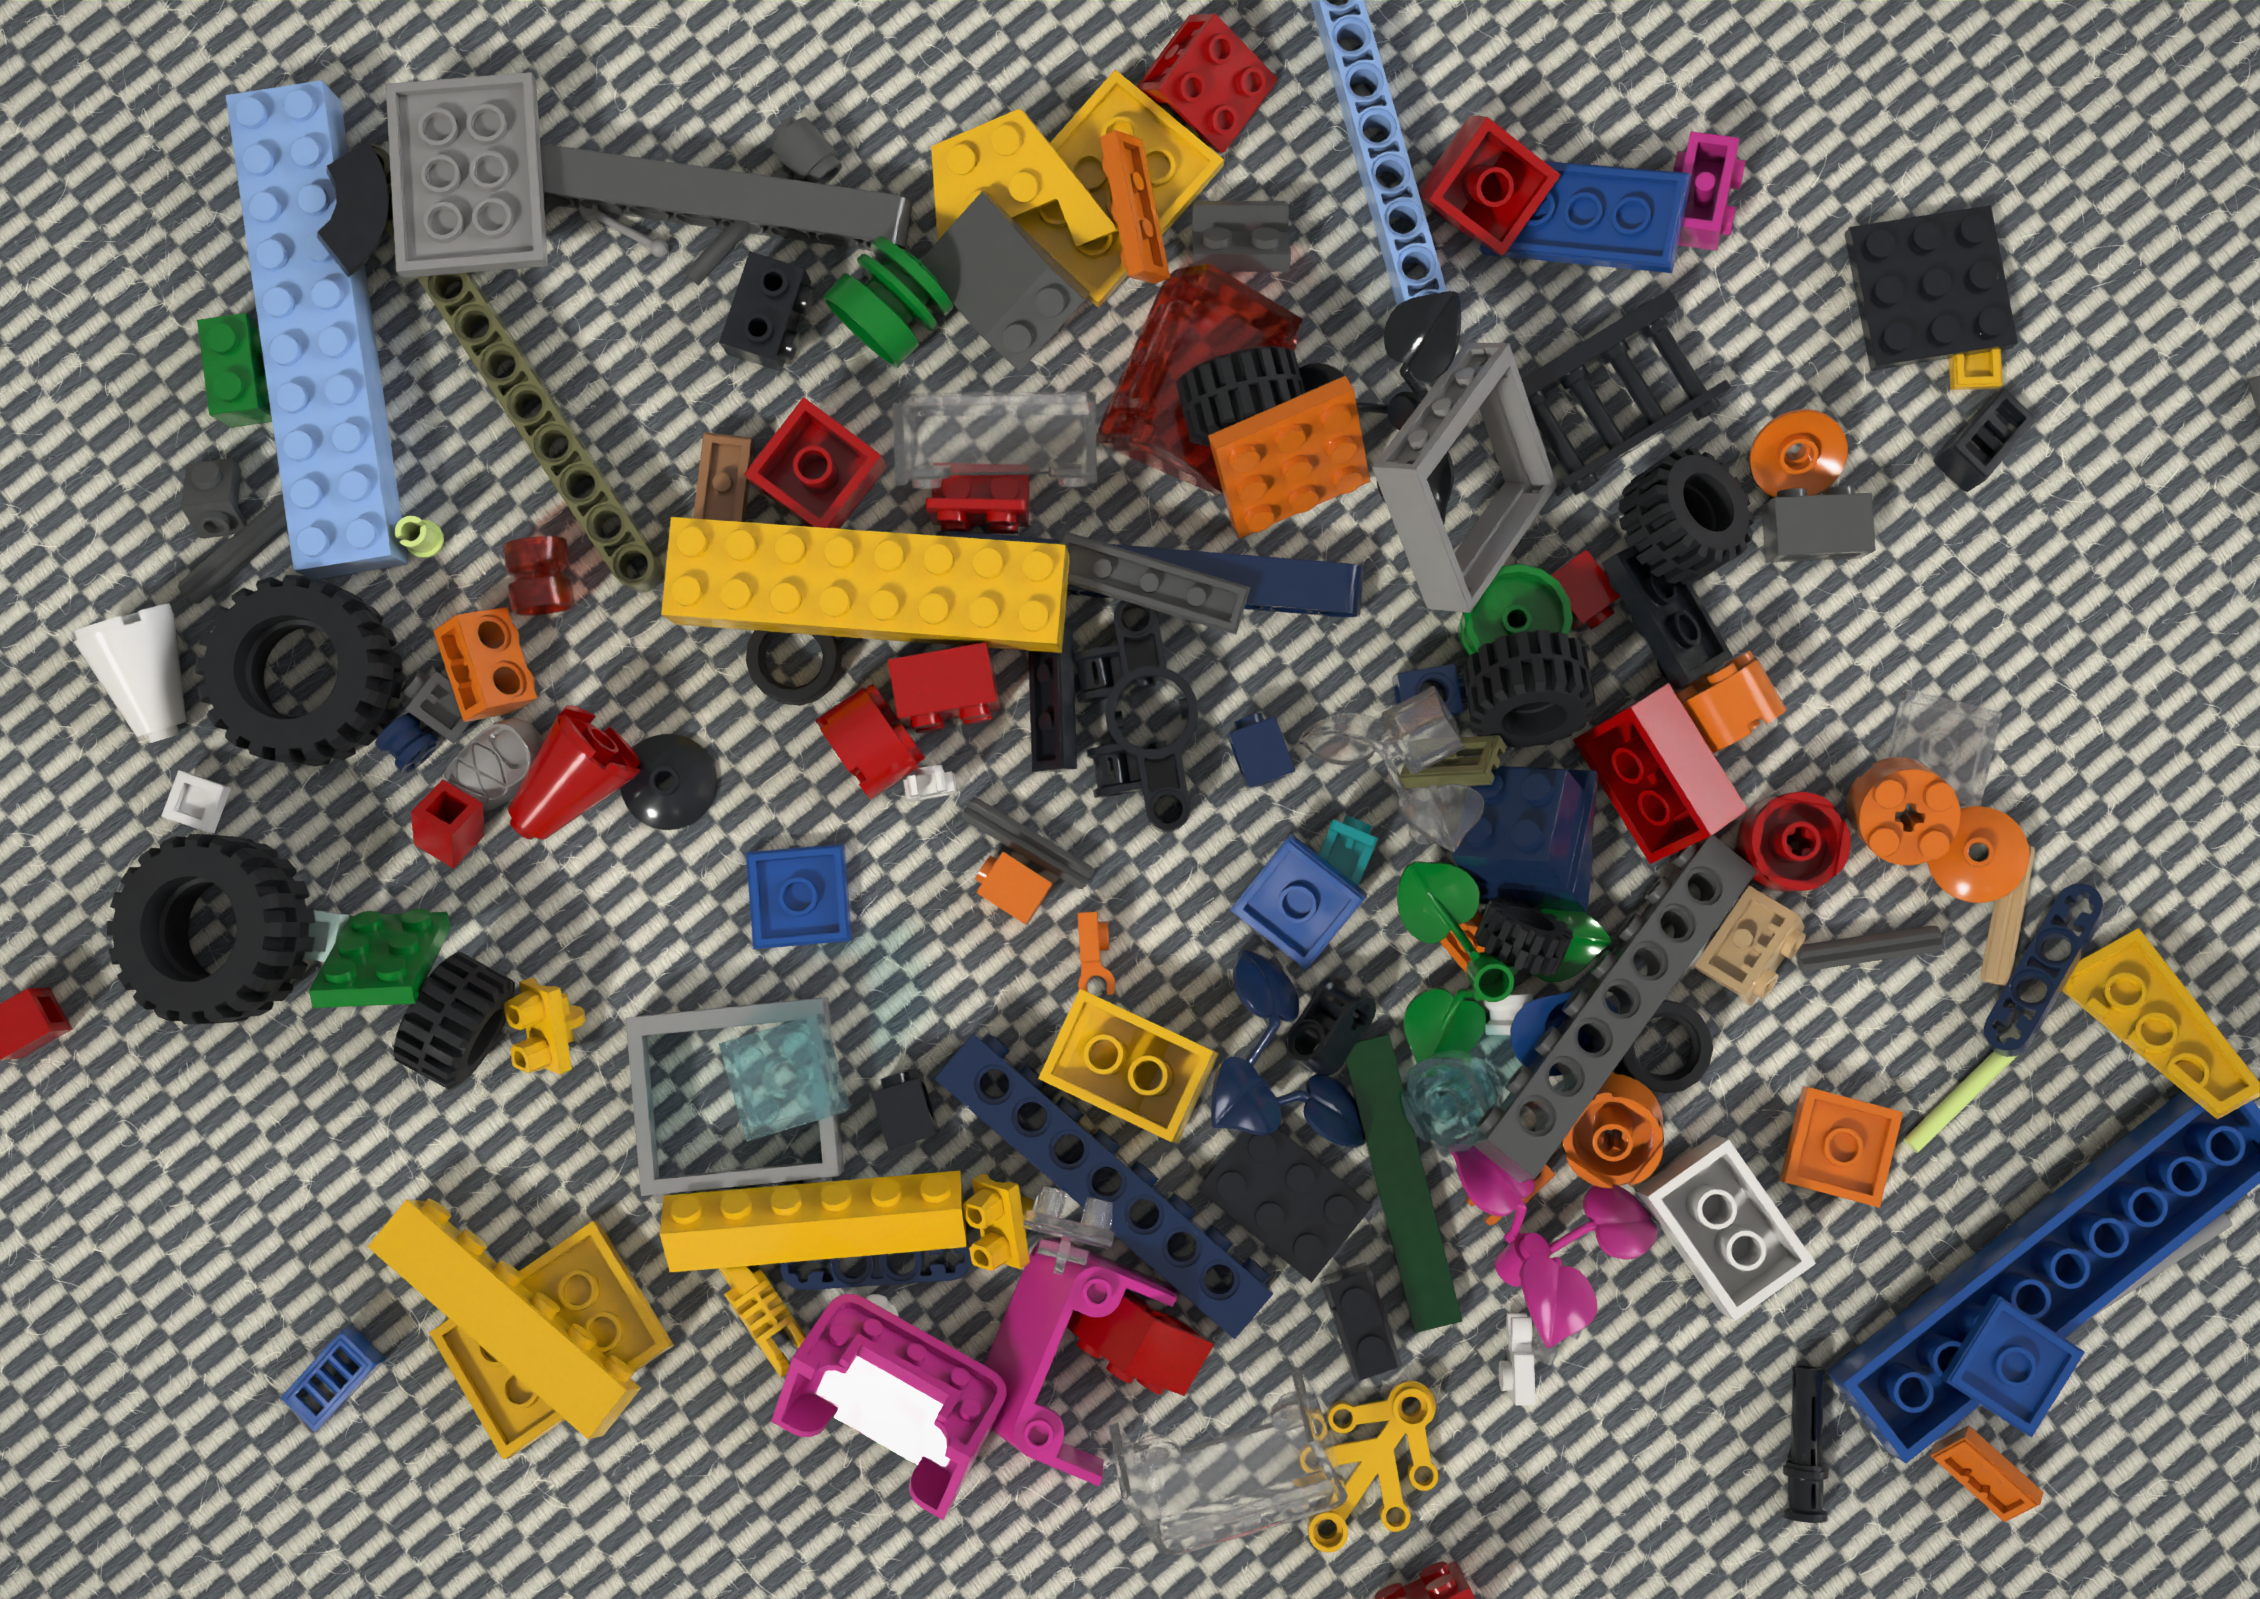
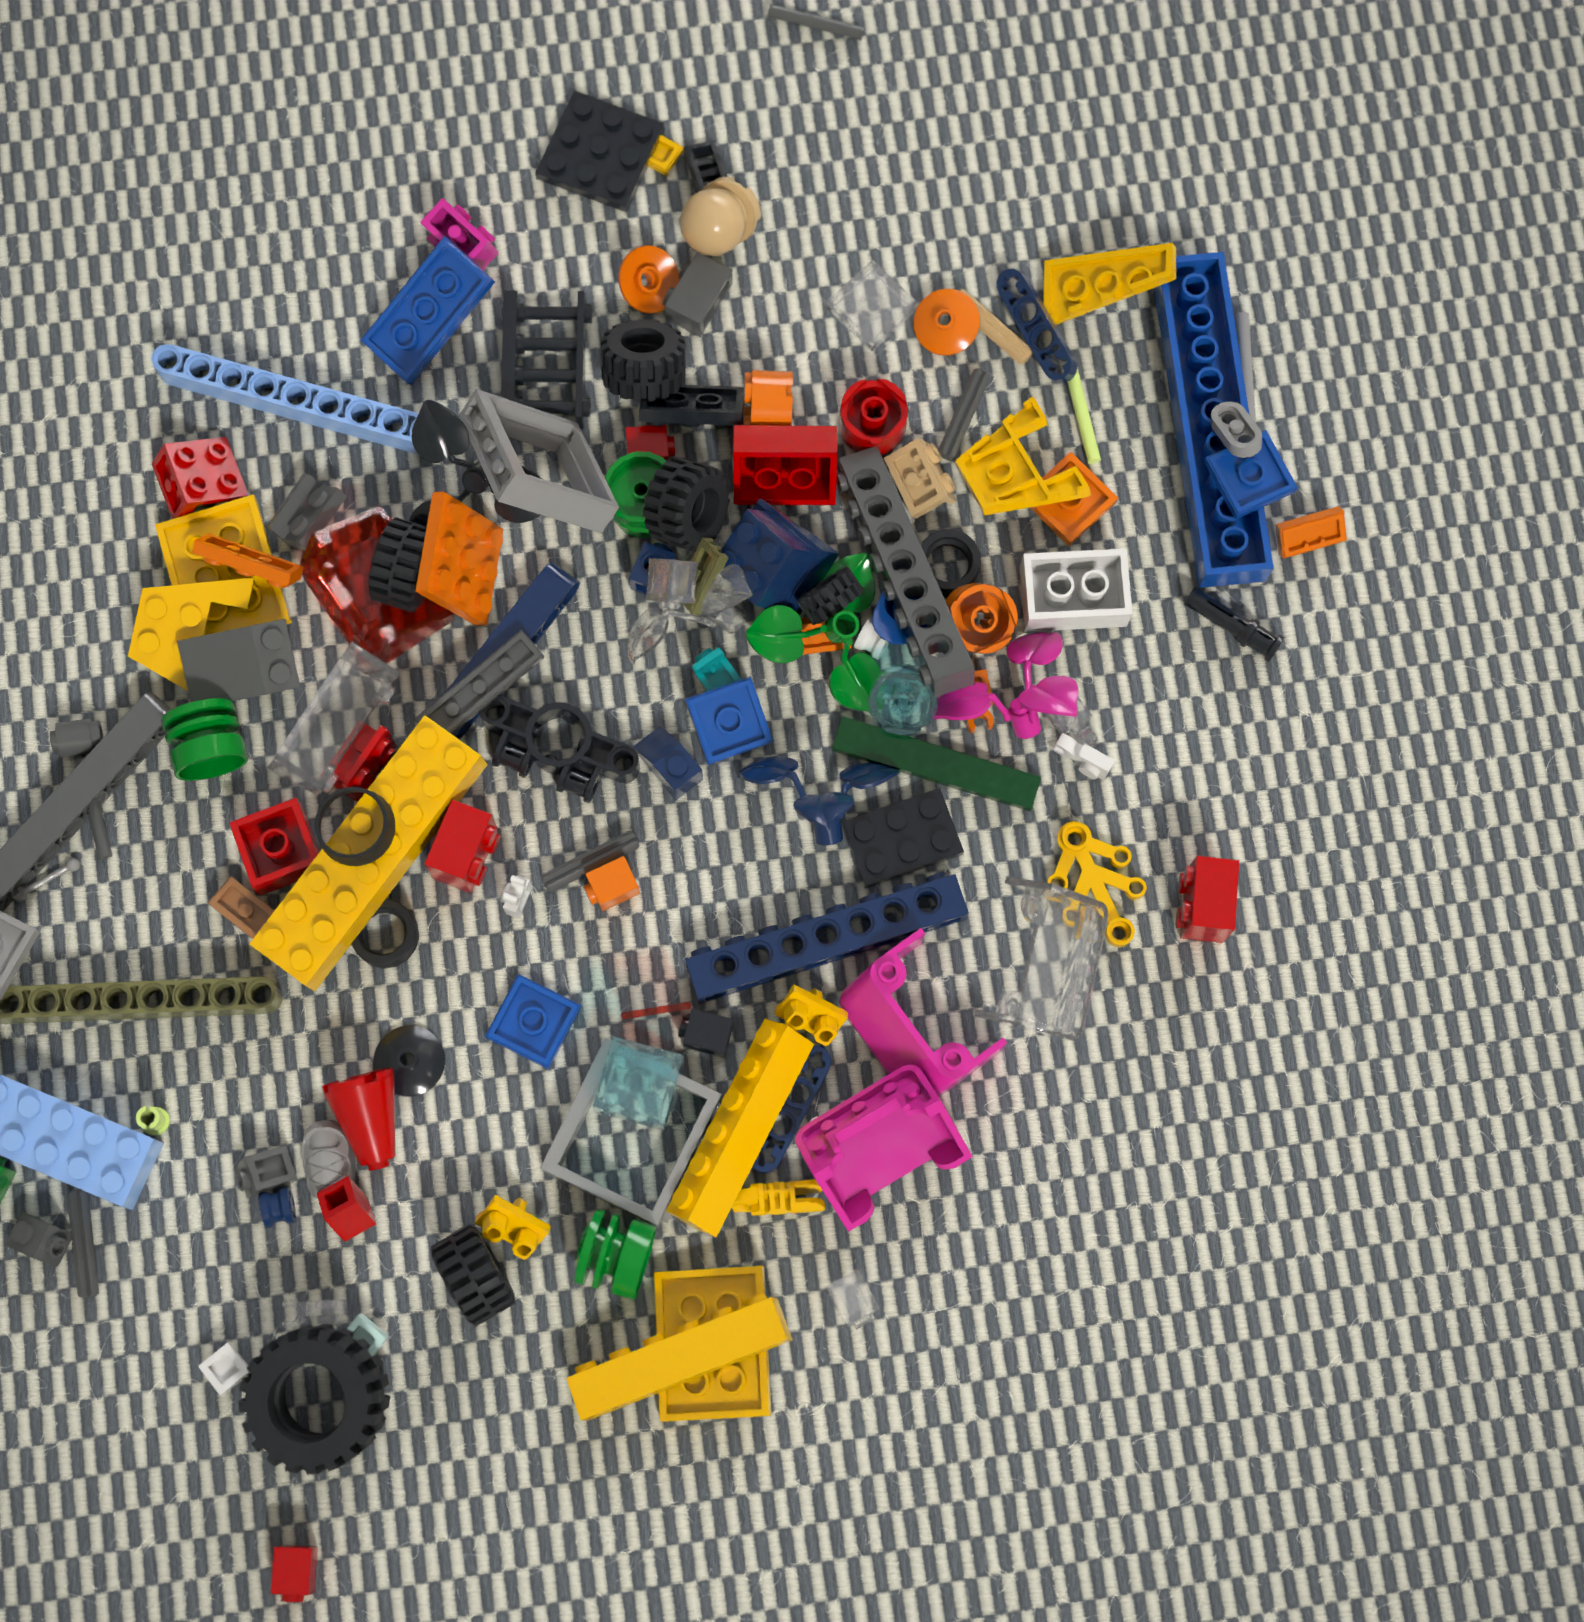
camera: 60 degrees left, 10 degrees down
white cone [71,603,186,743] -> none
black tyre [195,575,403,766] -> none
blue slope [281,1325,387,1432] -> none
green plate [309,909,450,1008] -> none
orange brick [433,607,537,722] -> none
clear red wheel [502,536,575,616] -> none
black brick [719,251,815,372] -> none
red brick [815,684,925,800] -> none
clear hips [1023,1186,1115,1275] -> none
black tile [1028,623,1077,773] -> none
yellow slope [1038,989,1219,1142] -> none
red brick [1067,1288,1214,1396] -> none
orange plate [1078,912,1116,995] -> none
dark blue brick [1227,712,1295,791] -> none
black piece [1285,976,1376,1076] -> none
black brick [1319,1263,1403,1381] -> none
red slope [1418,115,1561,256] -> none
orange brick [1846,757,1961,866] -> none
none -> clear plate [282,1299,349,1328]
none -> black tyre [315,787,396,866]
none -> green wheel [574,1209,657,1301]
none -> clear red piece [621,1002,691,1020]
none -> dark blue slope [633,726,703,800]
none -> tan tile [679,177,761,256]
none -> clear brick [825,1269,879,1330]
none -> yellow wing [955,397,1091,516]
none -> light grey plate [1211,402,1262,458]

